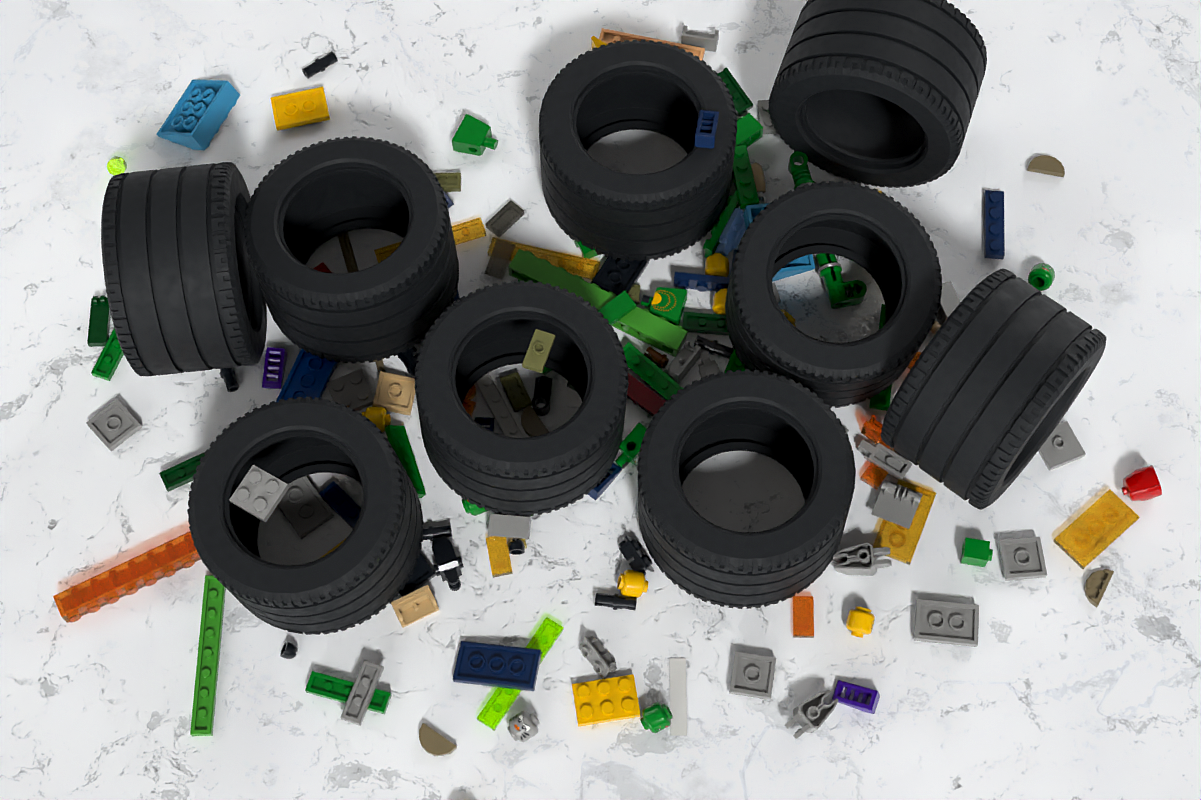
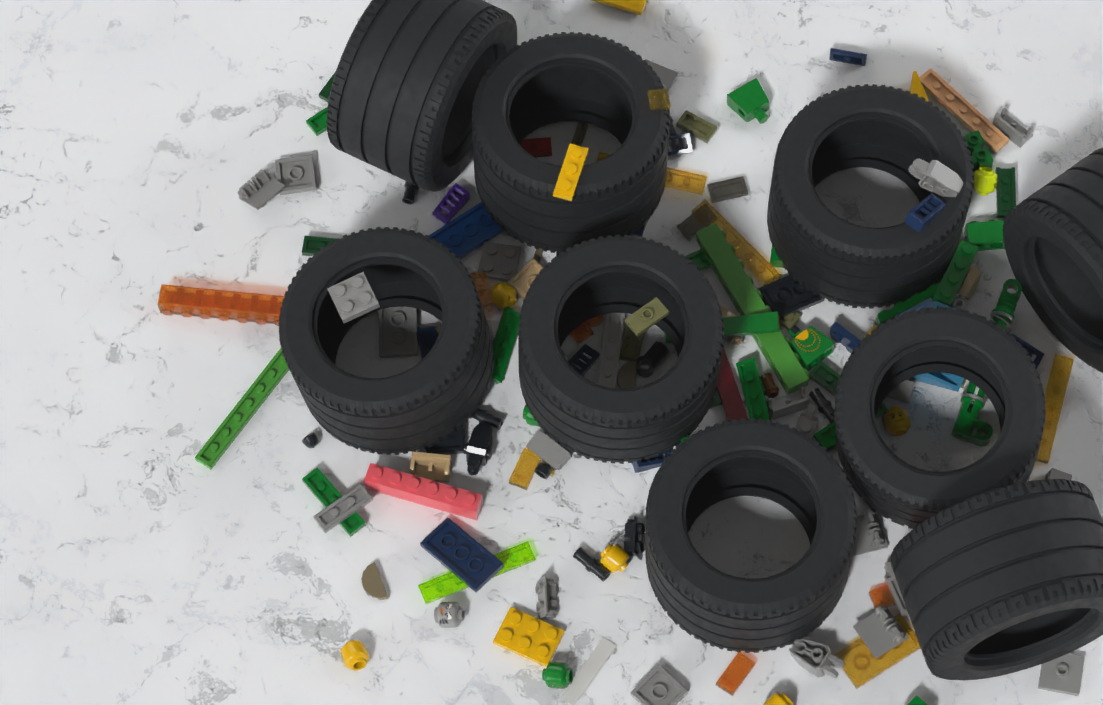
camera: 35 degrees right, 0 degrees up
none -> light grey hinge [237,169,286,210]
none -> coral brick [364,463,483,521]
none -> yellow plate [553,143,589,201]
none -> clear yellow tile [647,89,671,110]
none -> dark blue slope [829,48,867,66]
none -> light grey hinge [908,158,964,197]

